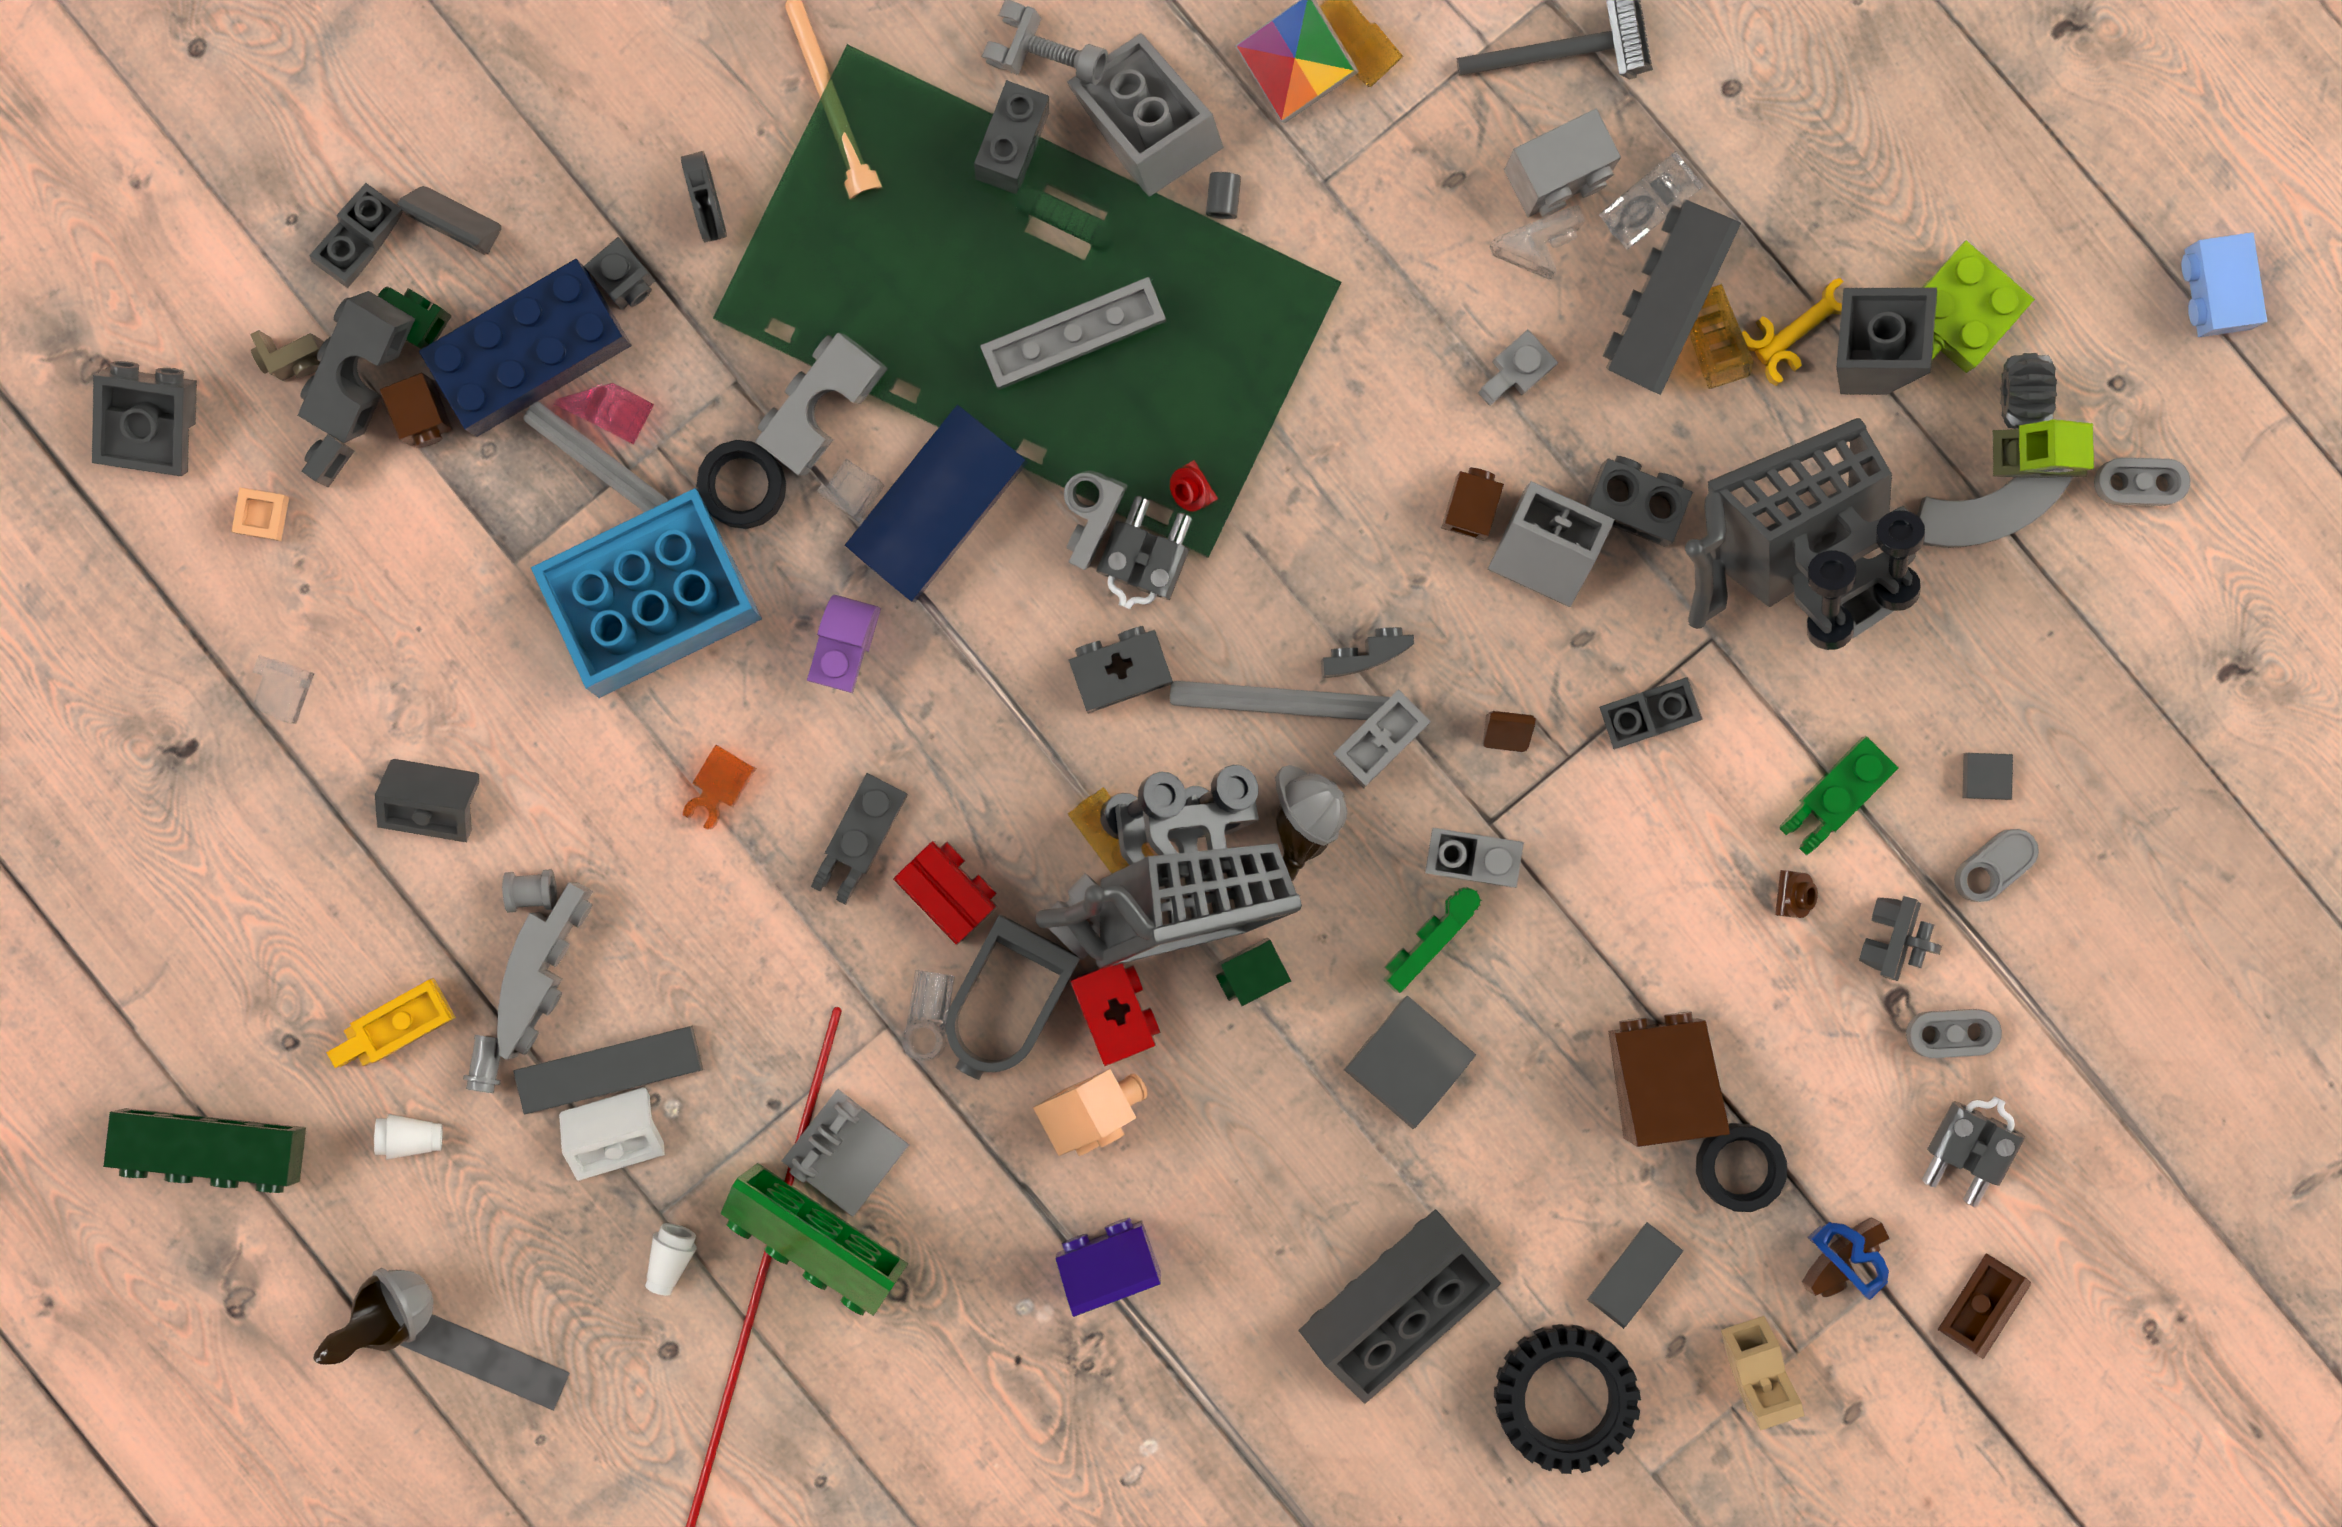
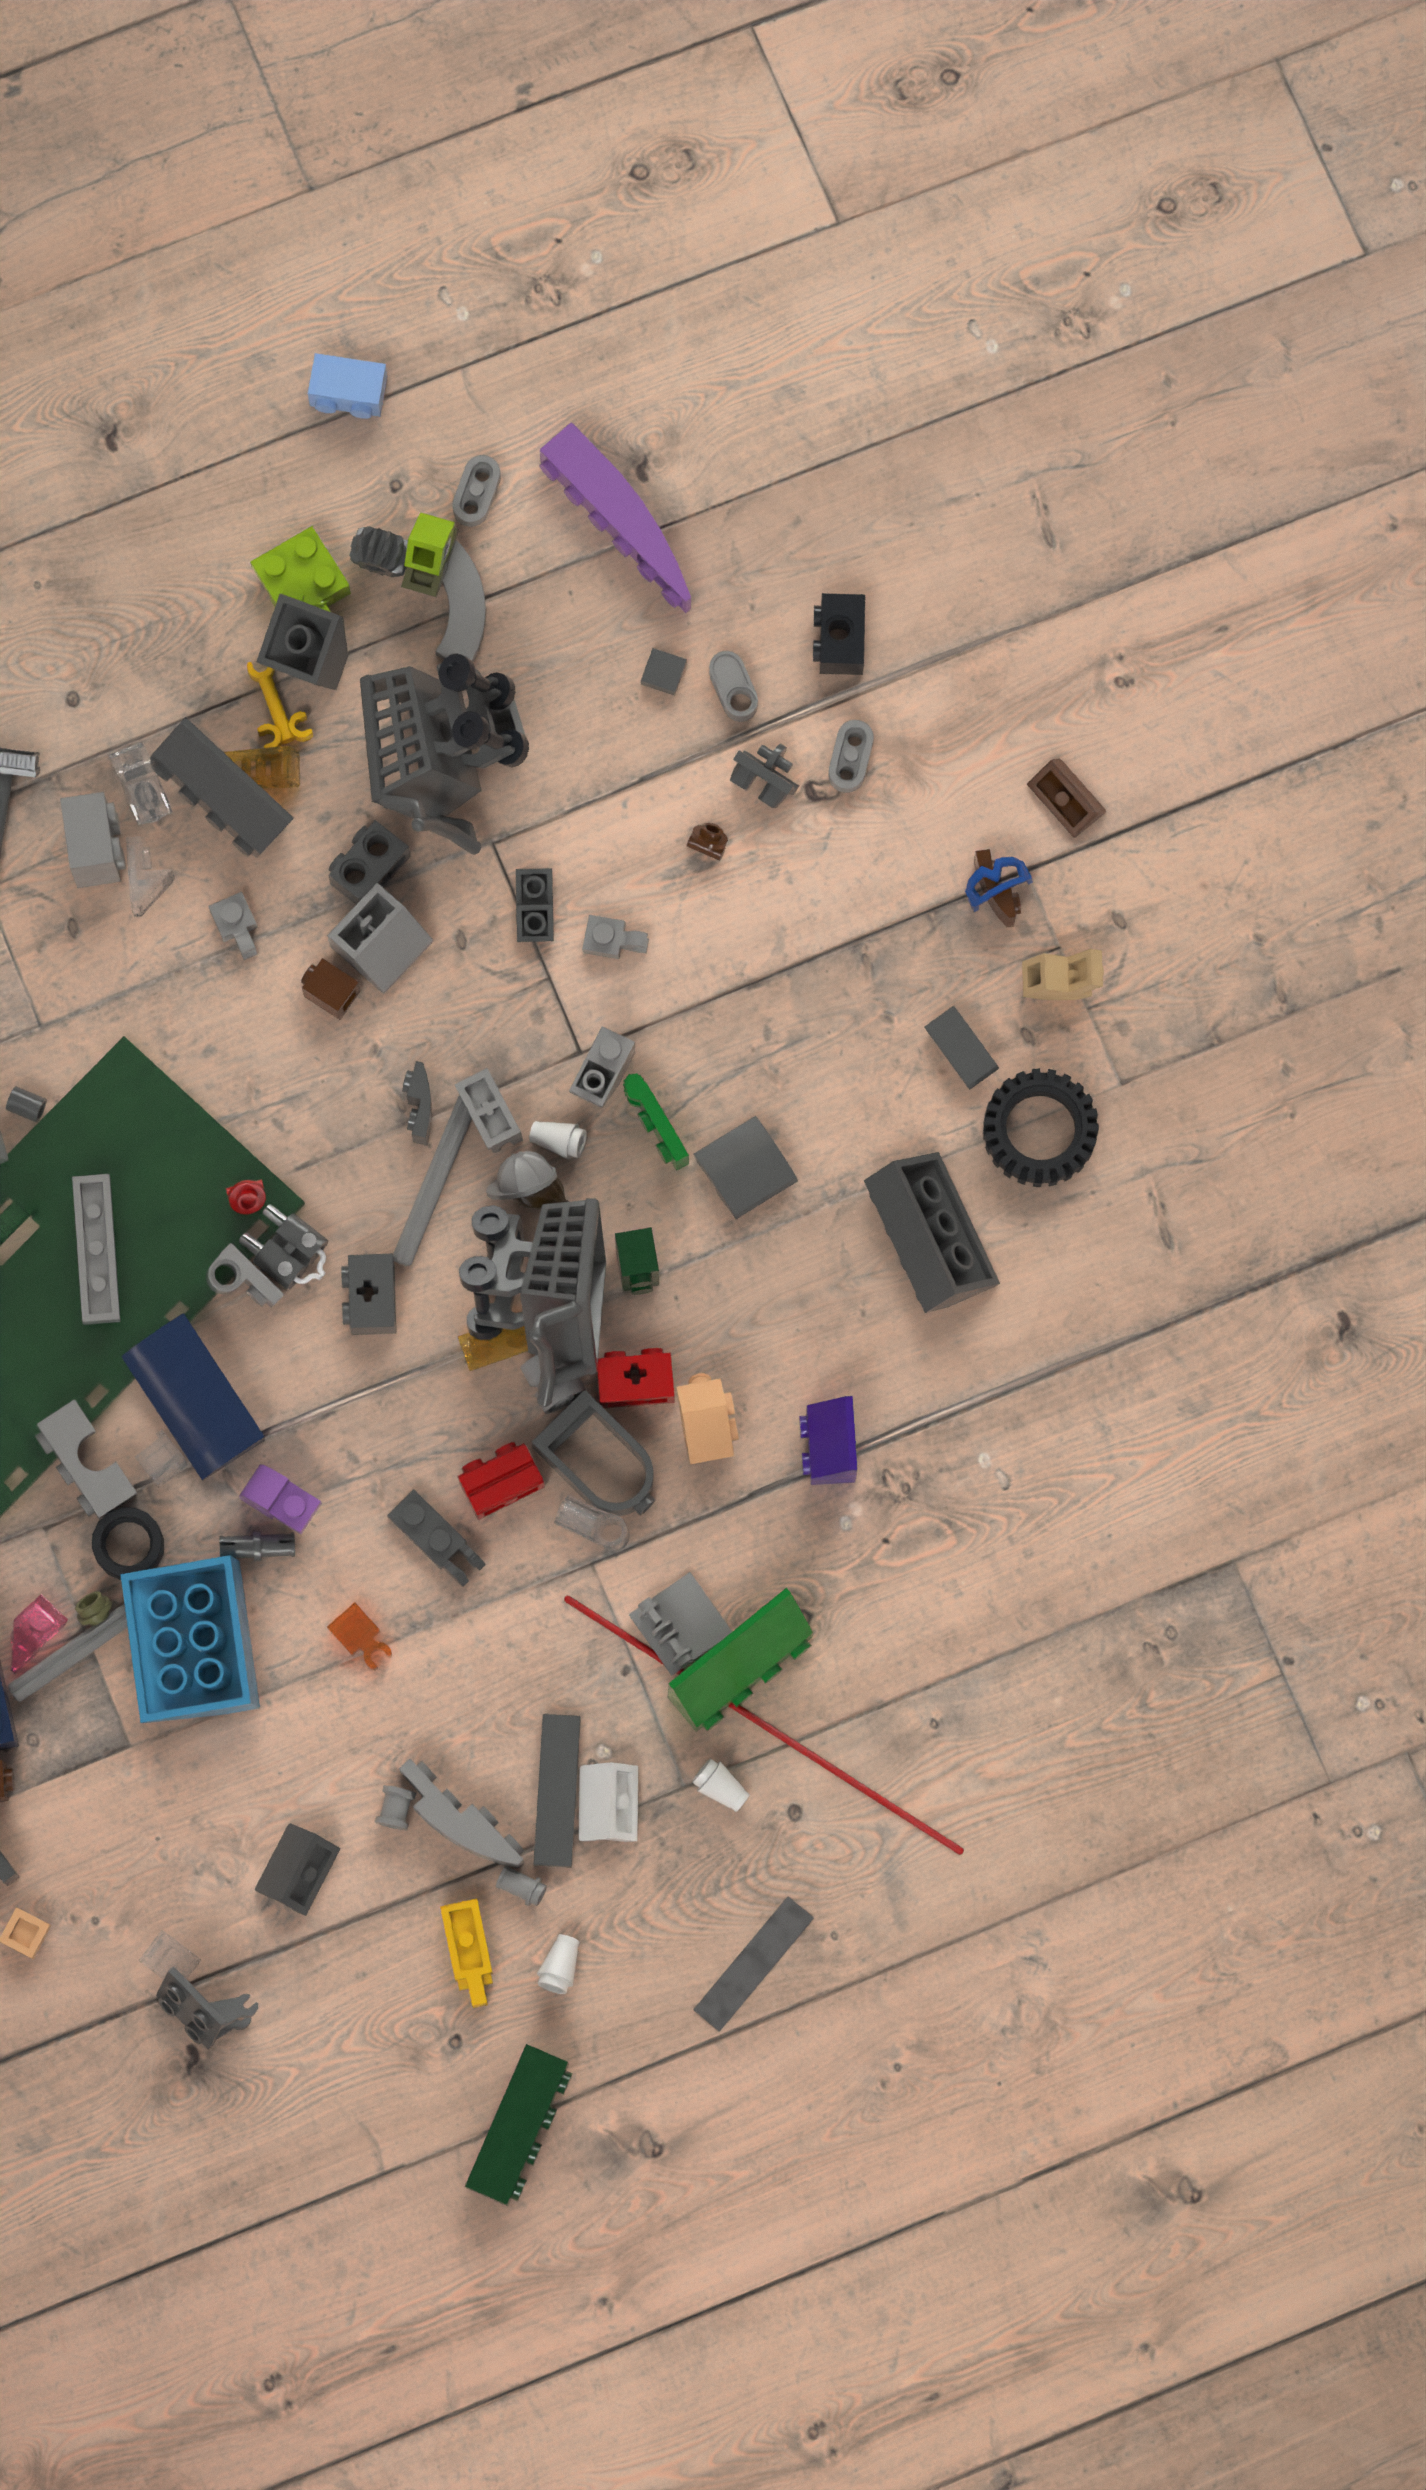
camera: 75 degrees left, 10 degrees down
dark brown piece [313,1268,433,1365] -> none
reddish brown slope [1483,711,1536,752] -> none
reddish brown slope [1608,1011,1730,1147] -> none
black tyre [1696,1123,1787,1212] -> none
green hinge [1779,736,1899,856] -> none
dark grey piece [1922,1097,2025,1207] -> none
none -> olive plate [75,1591,112,1626]
none -> dark grey plate [156,1966,258,2049]
none -> dark grey pin [219,1531,295,1561]
none -> white cone [529,1121,587,1160]
none -> medium lavender slope [539,422,691,613]
none -> light grey plate [582,915,649,959]
none -> black brick [813,593,865,675]

